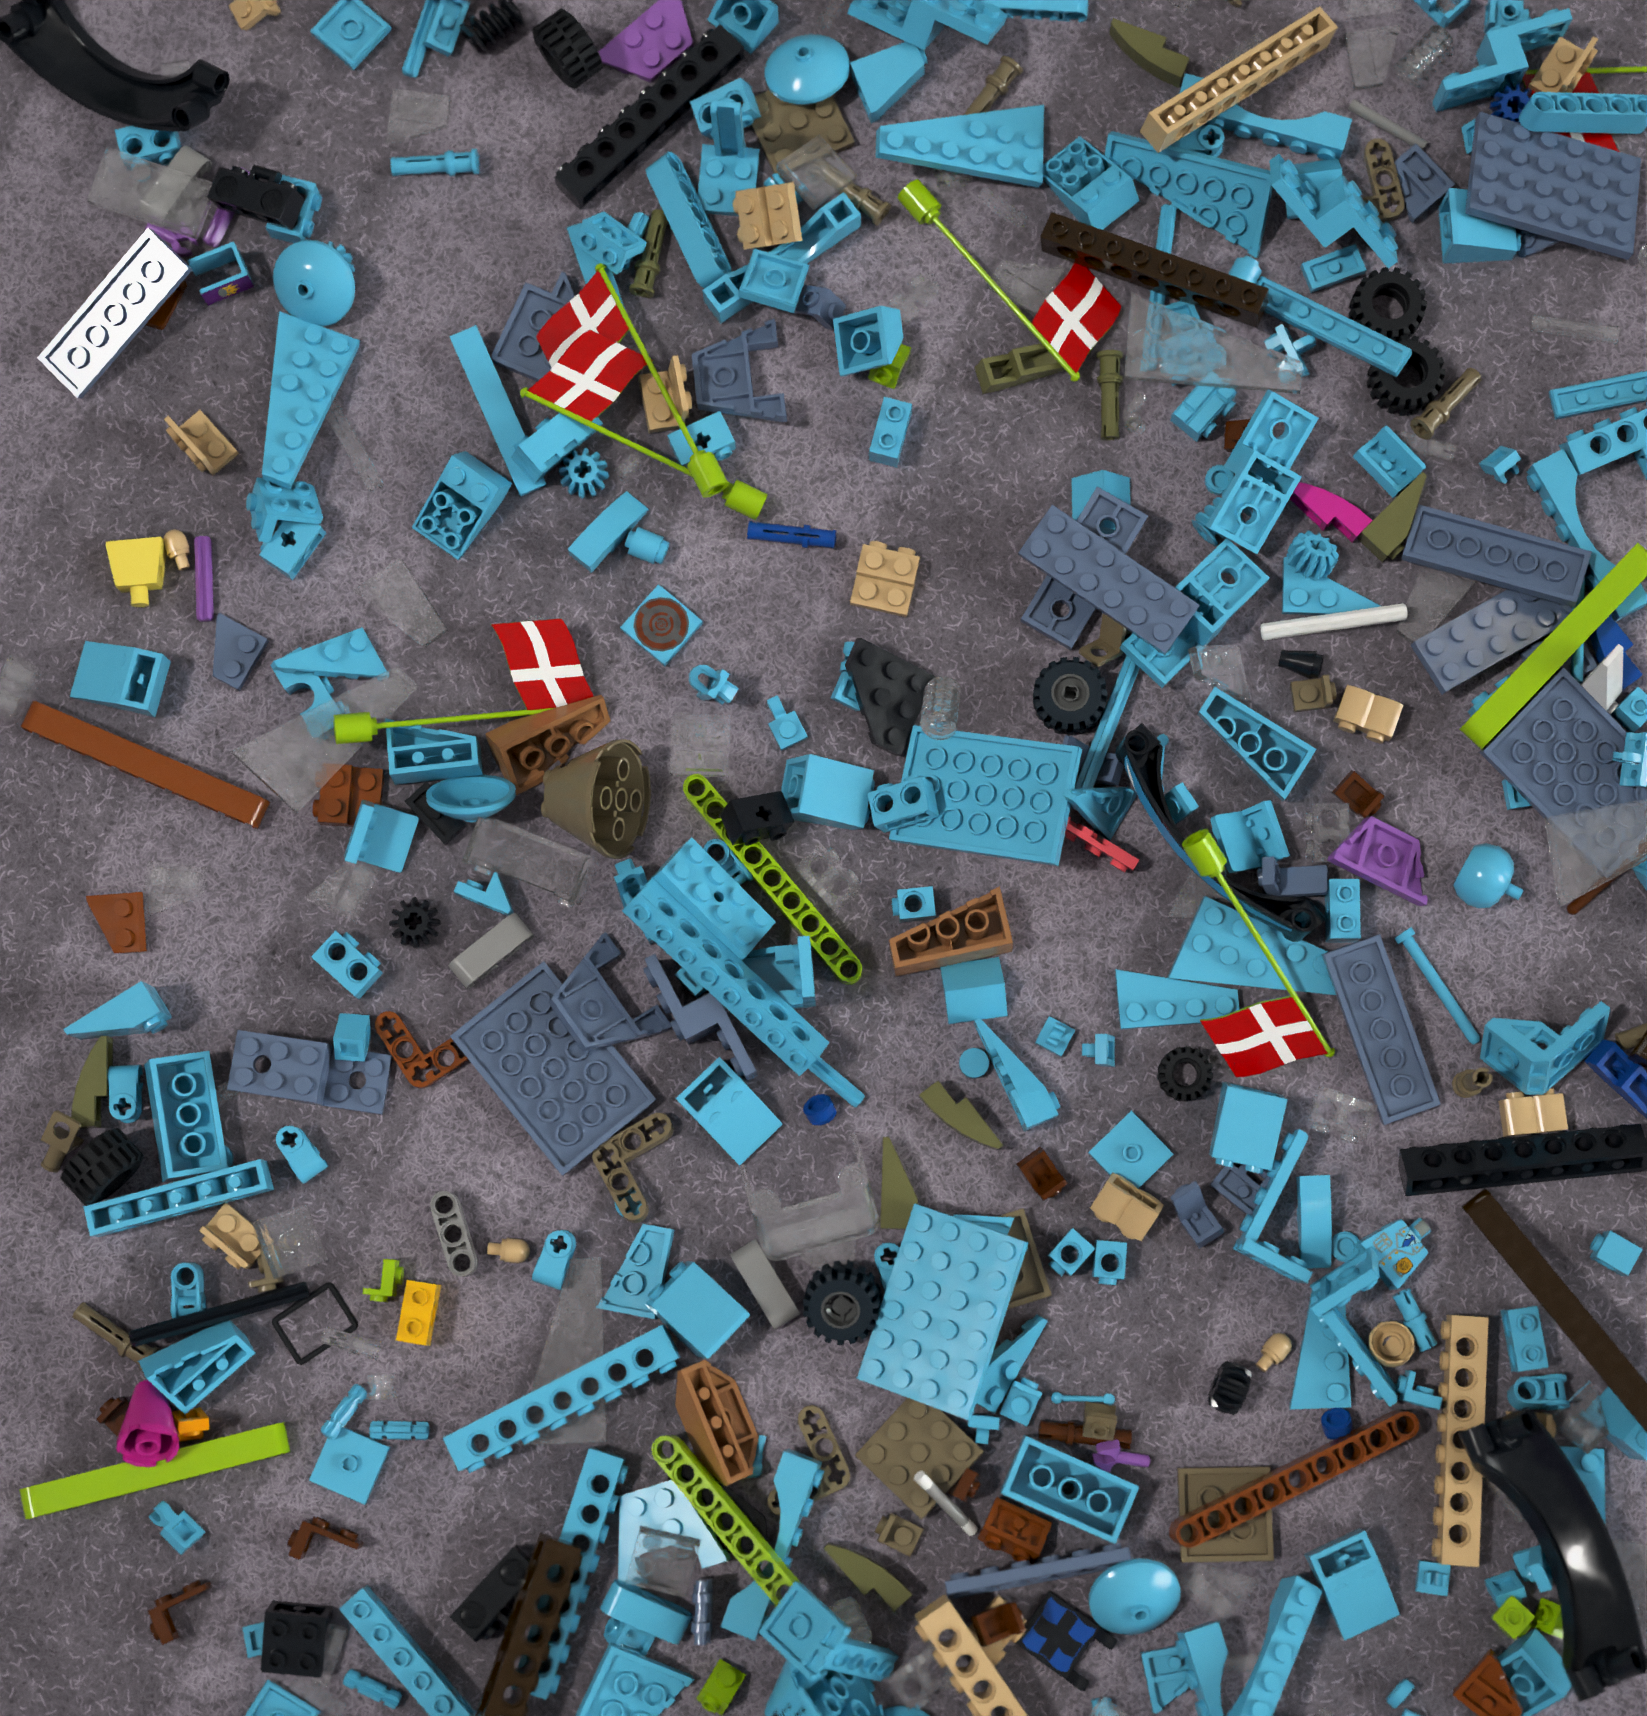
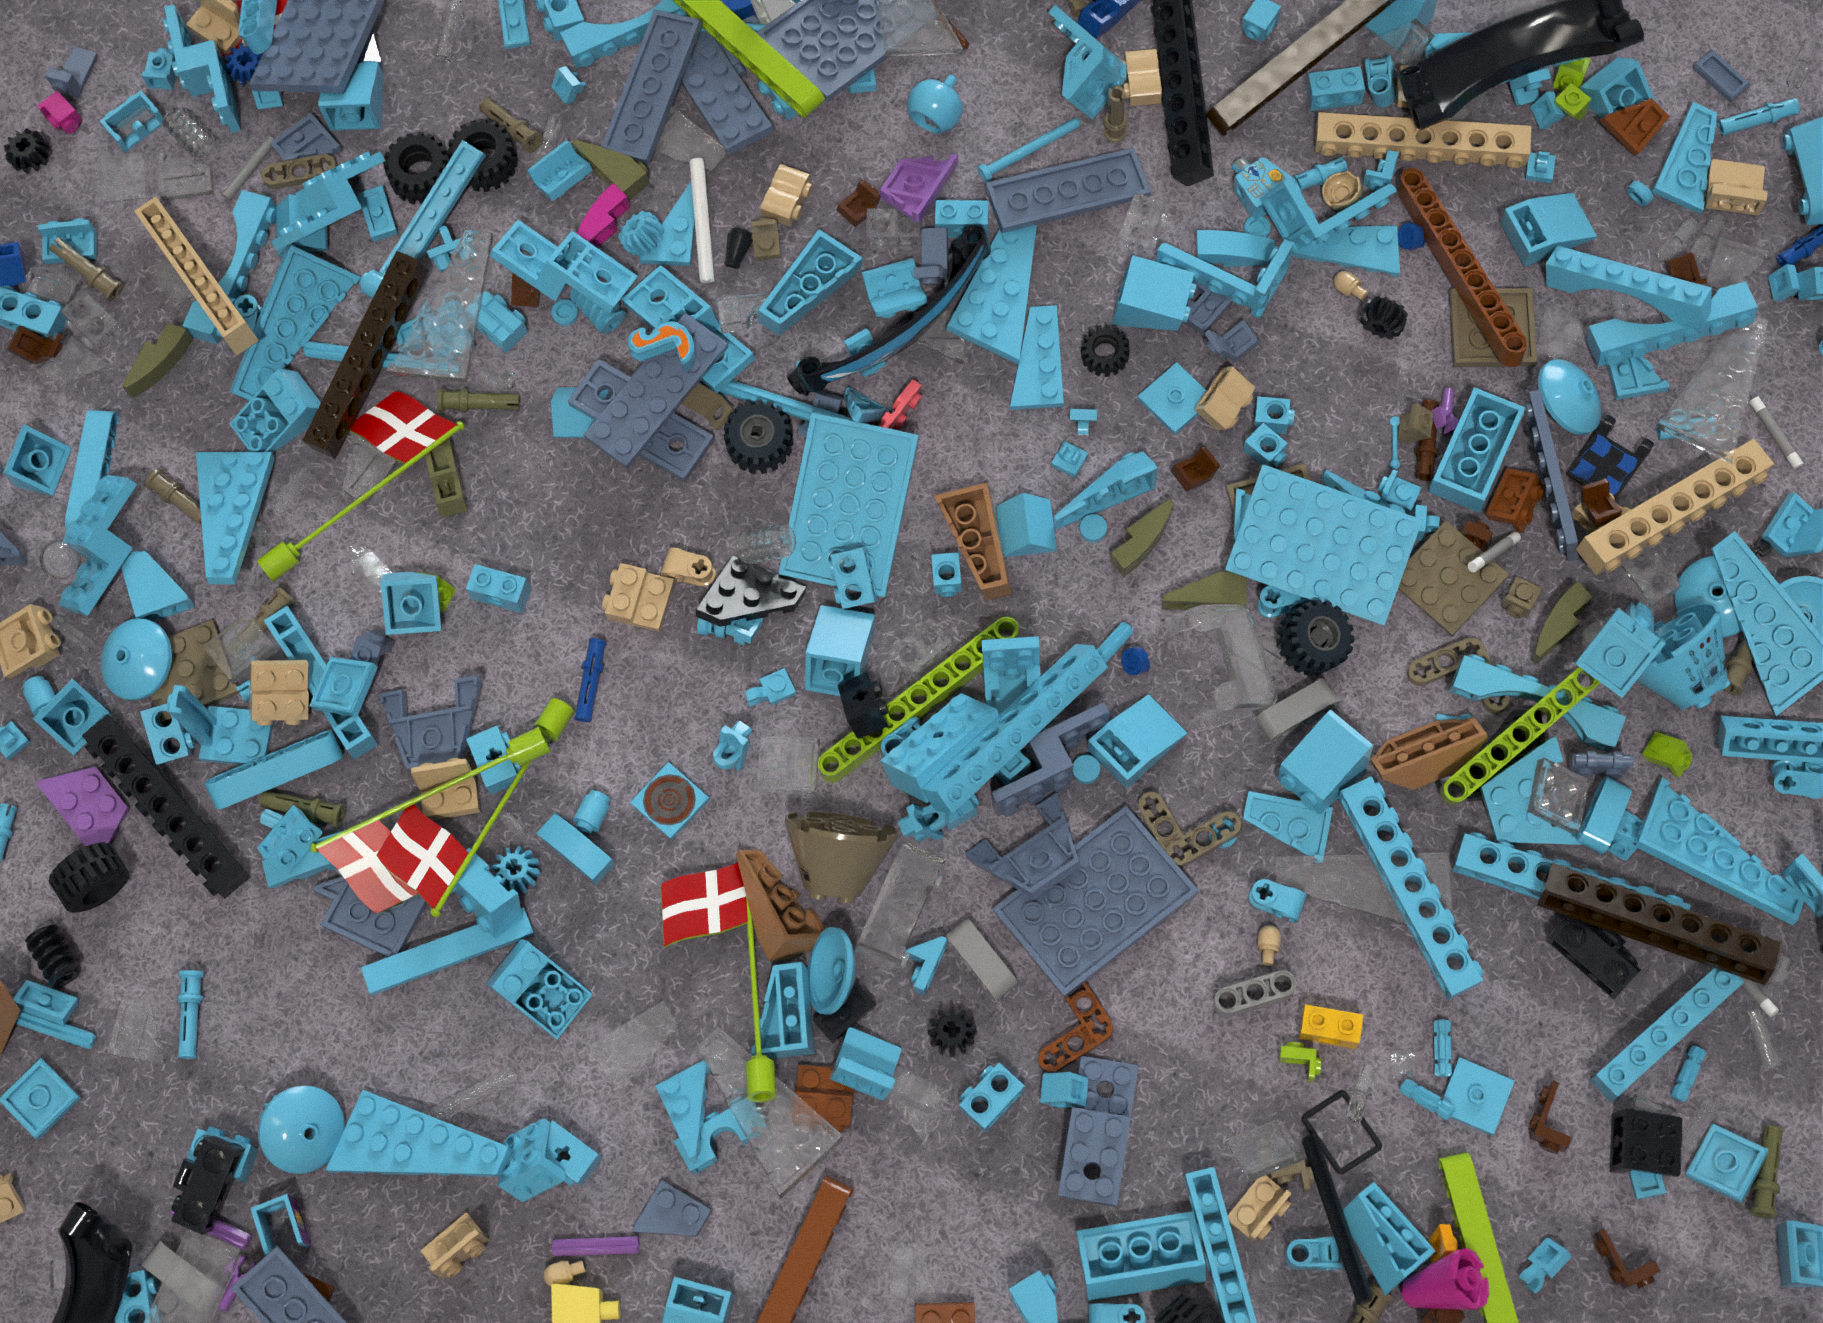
camera: 85 degrees left, 10 degrees down
medium azure piece [276,1126,328,1184] -> none
flag [1182,829,1335,1077] -> none
none -> medium azure animal [628,322,696,372]
none -> tan piece [661,547,716,587]
none -> medium azure tile [1073,755,1100,784]

